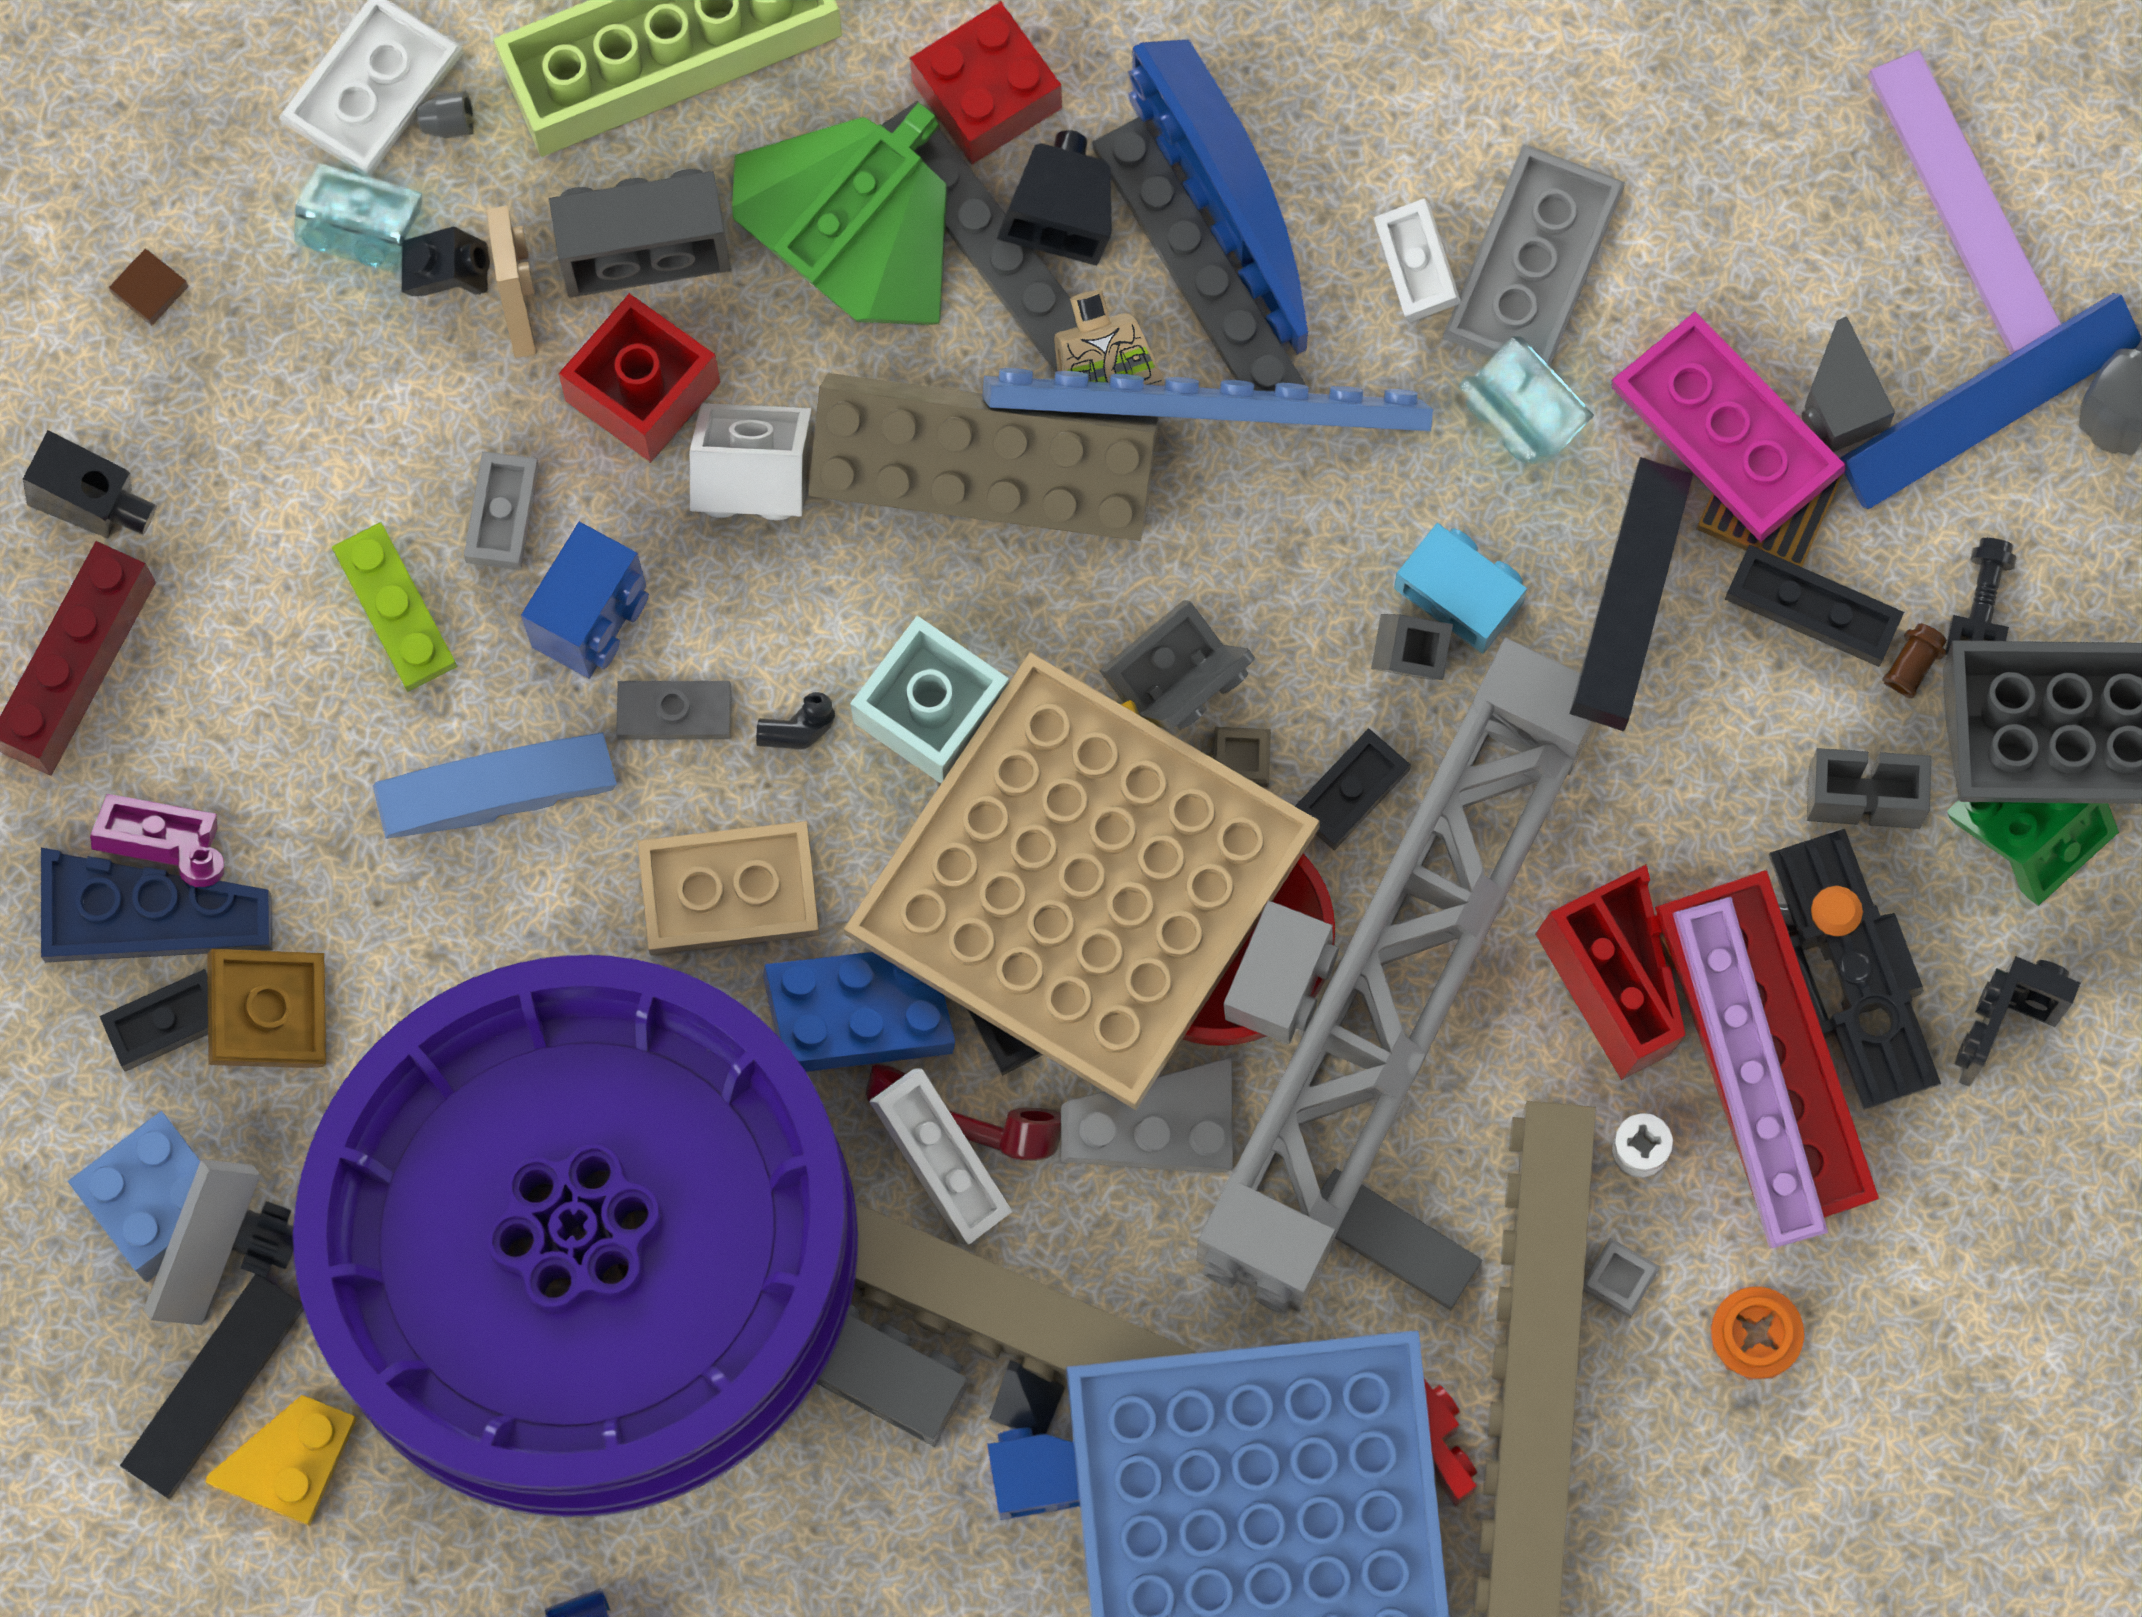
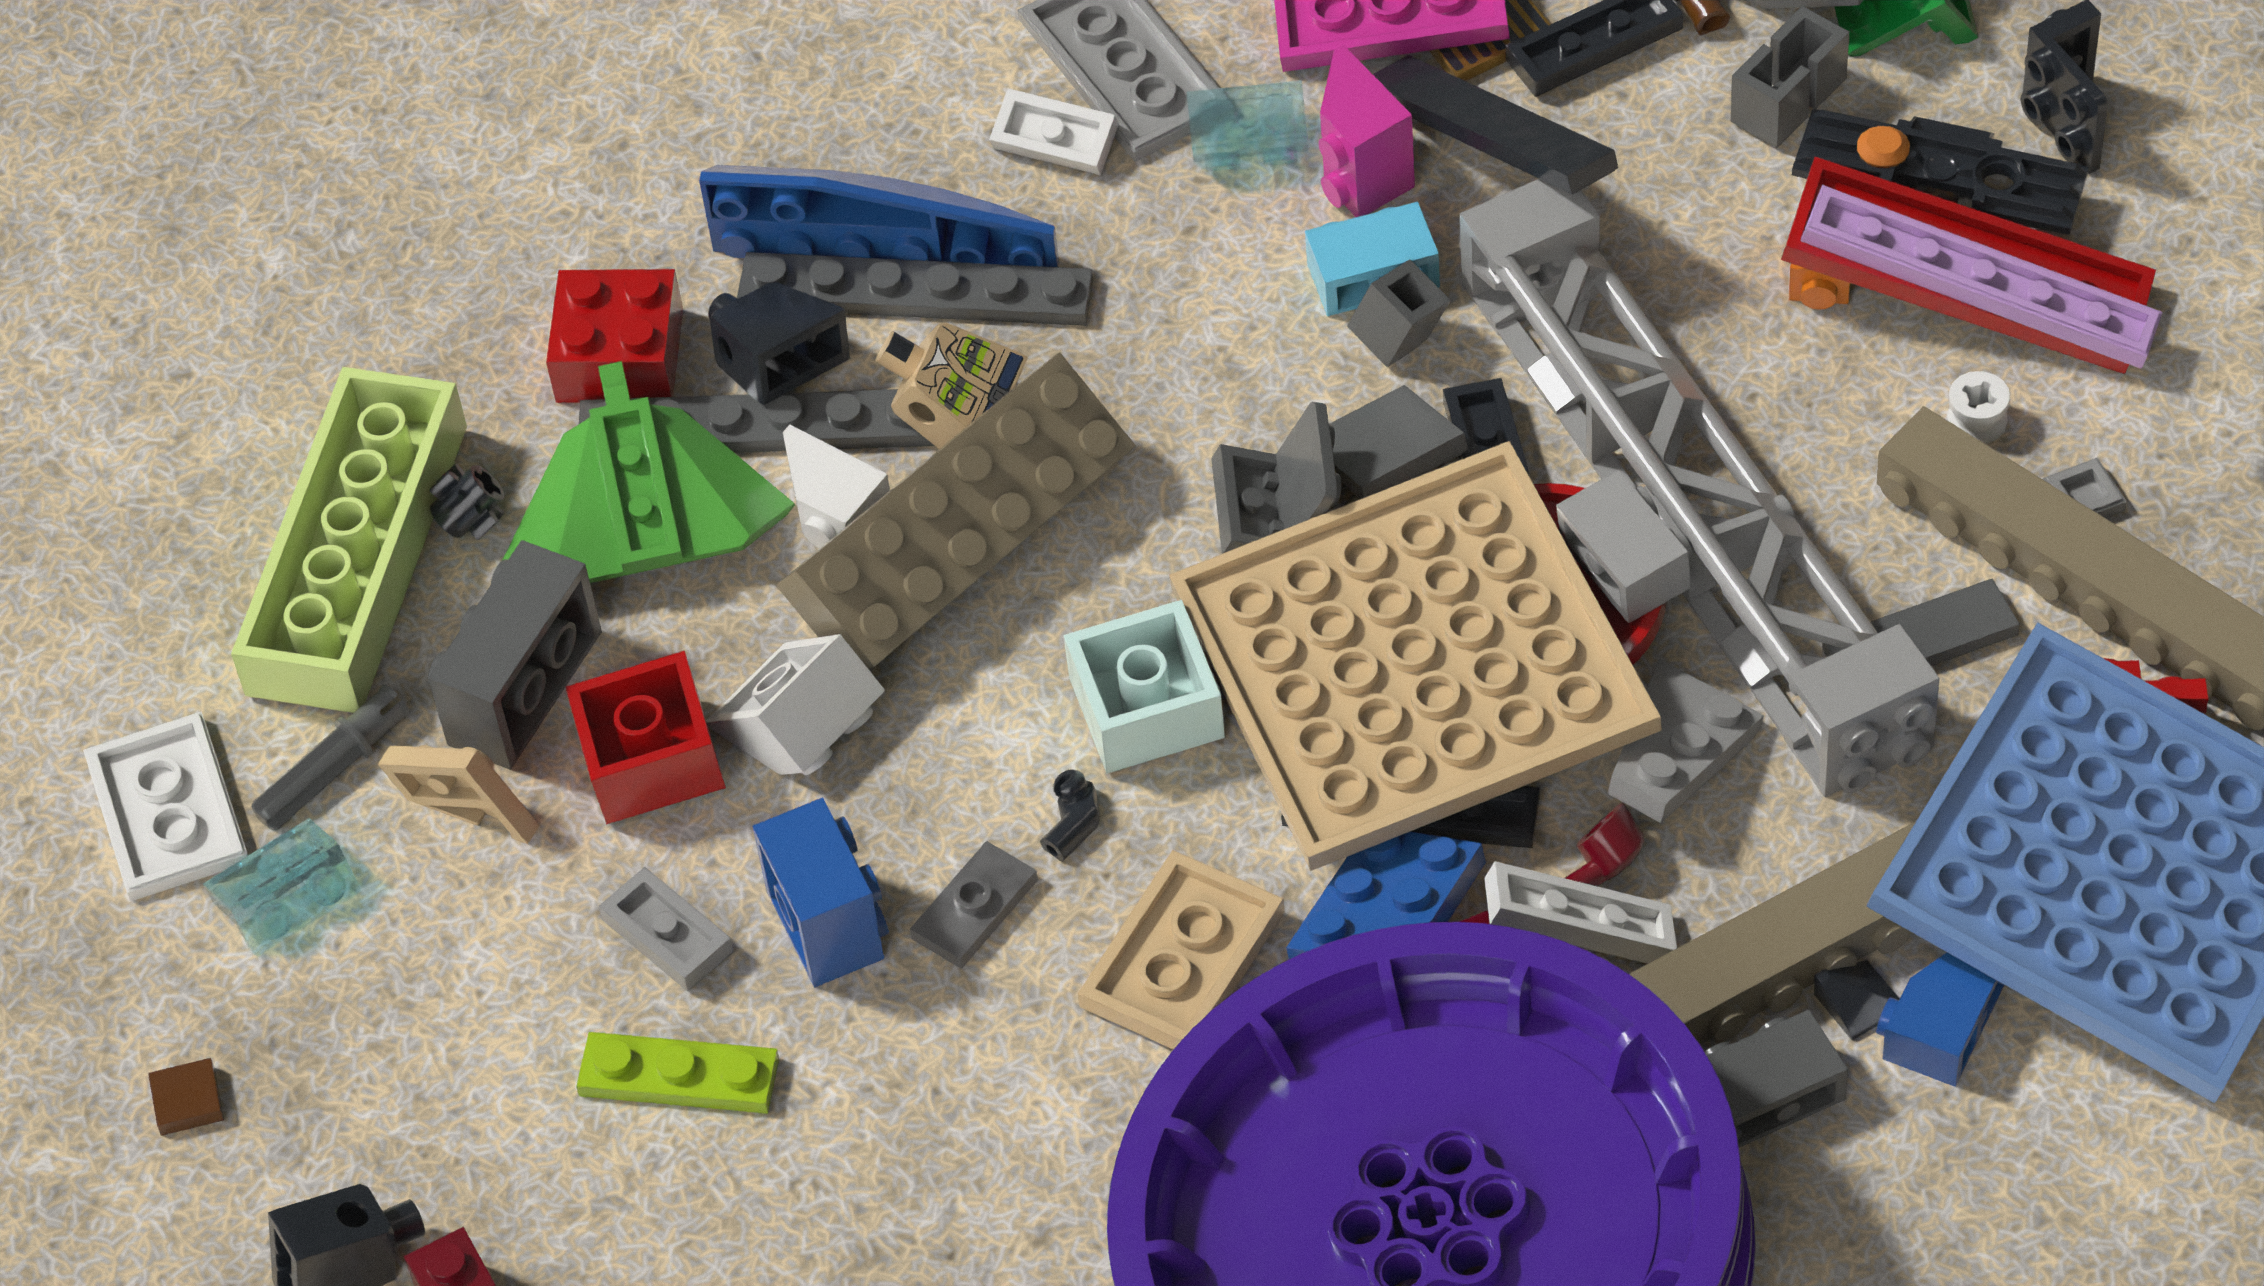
camera: 50 degrees left, 20 degrees down
medium blue slope [373,733,617,839] -> none
black bracket [401,226,490,296] -> none
dark grey hose [417,91,474,138] -> none
medium blue plate [982,368,1433,431] -> none
red wedge [1535,864,1686,1080] -> none
orange gear [1710,1287,1804,1380] -> none
none -> dark grey axle [251,685,410,830]
none -> black gear [430,464,505,540]
none -> white slope [783,425,890,549]
none -> dark pink slope [1318,44,1415,217]
none -> dark grey tile [1329,385,1469,499]

